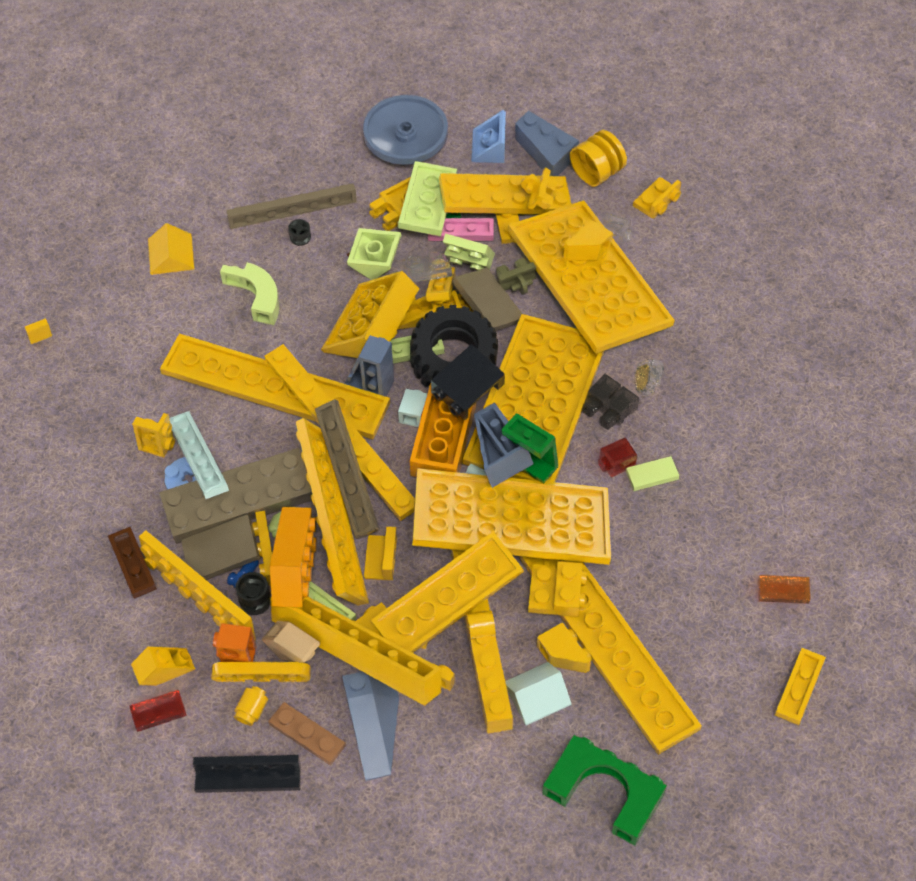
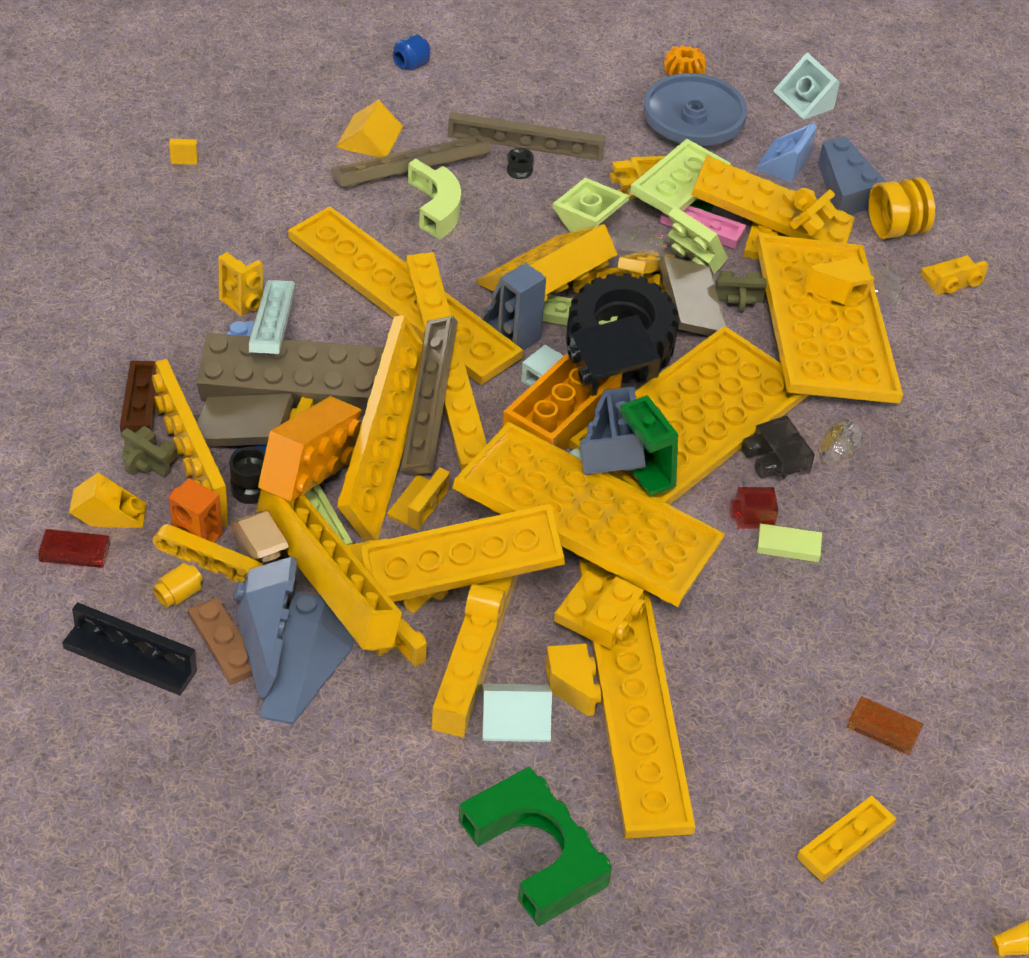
camera: 20 degrees right, 10 degrees down
none -> olive hips [121,426,178,478]
none -> sand blue wedge [233,557,297,698]
none -> dark tan plate [331,135,490,188]
none -> blue head [393,34,430,71]
none -> light orange gear [664,44,706,76]
none -> light aqua slope [773,52,840,120]

